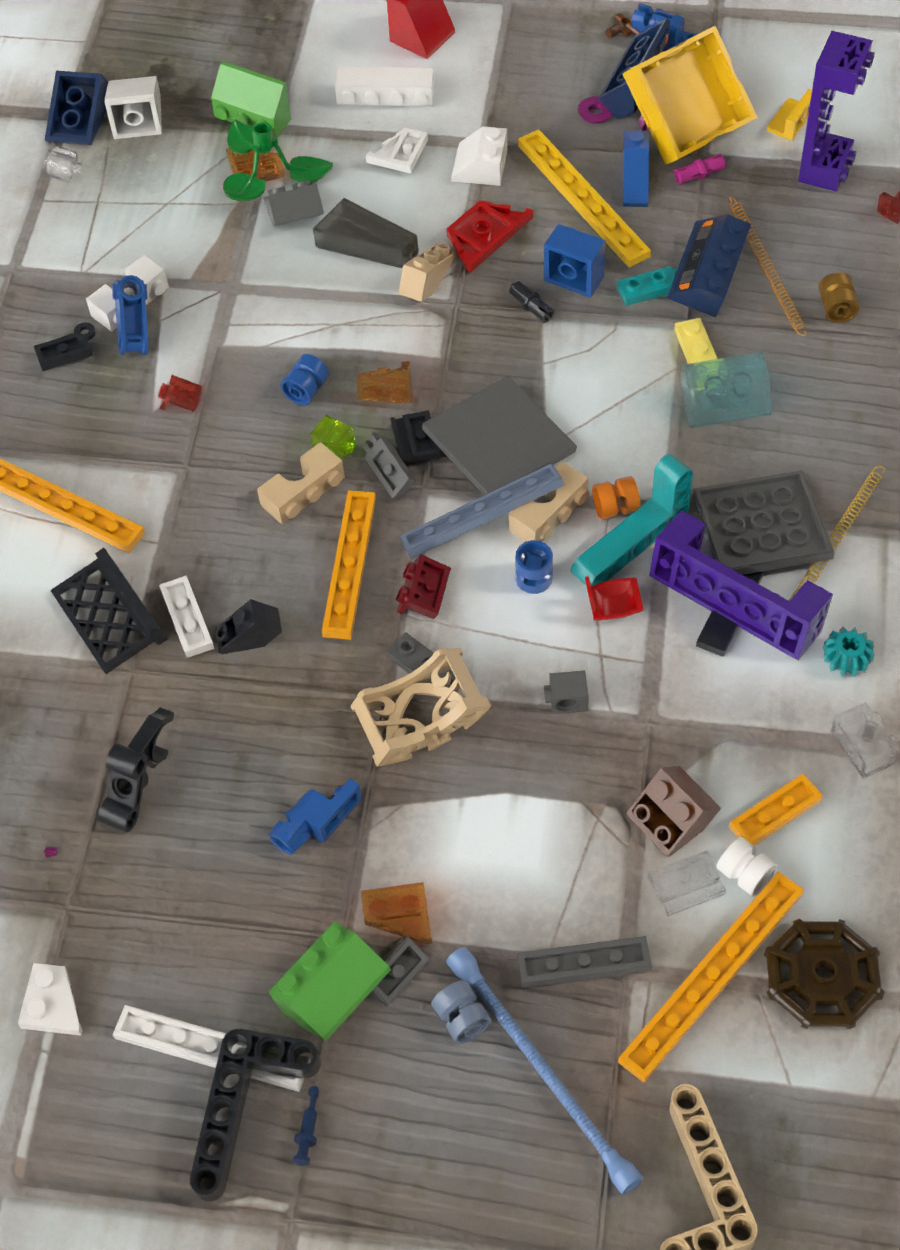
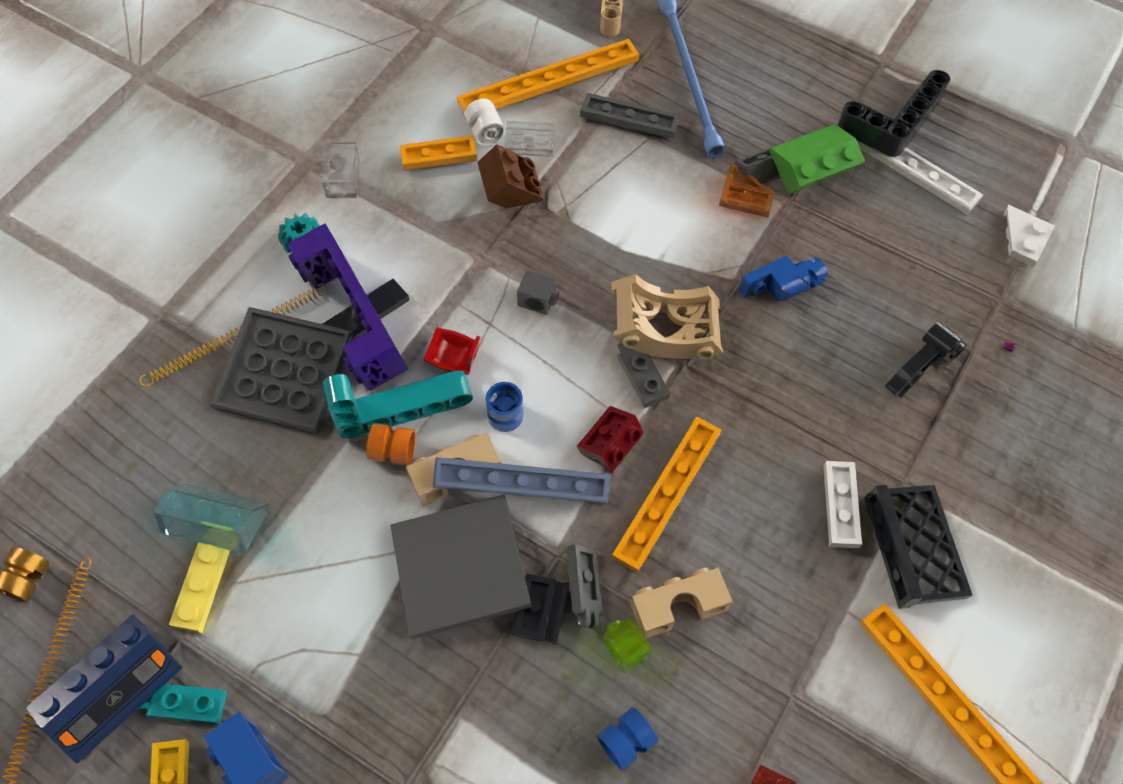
camera: 160 degrees left, 5 degrees up
black slope [215,599,282,654] -> none
dark blue piece [292,1086,319,1166] -> none
clear orange wing [356,361,413,403] -> none
sand blue wheel [431,980,492,1044] -> none
black axle [509,281,555,323] -> none
dark brown plate [764,919,885,1029] -> none

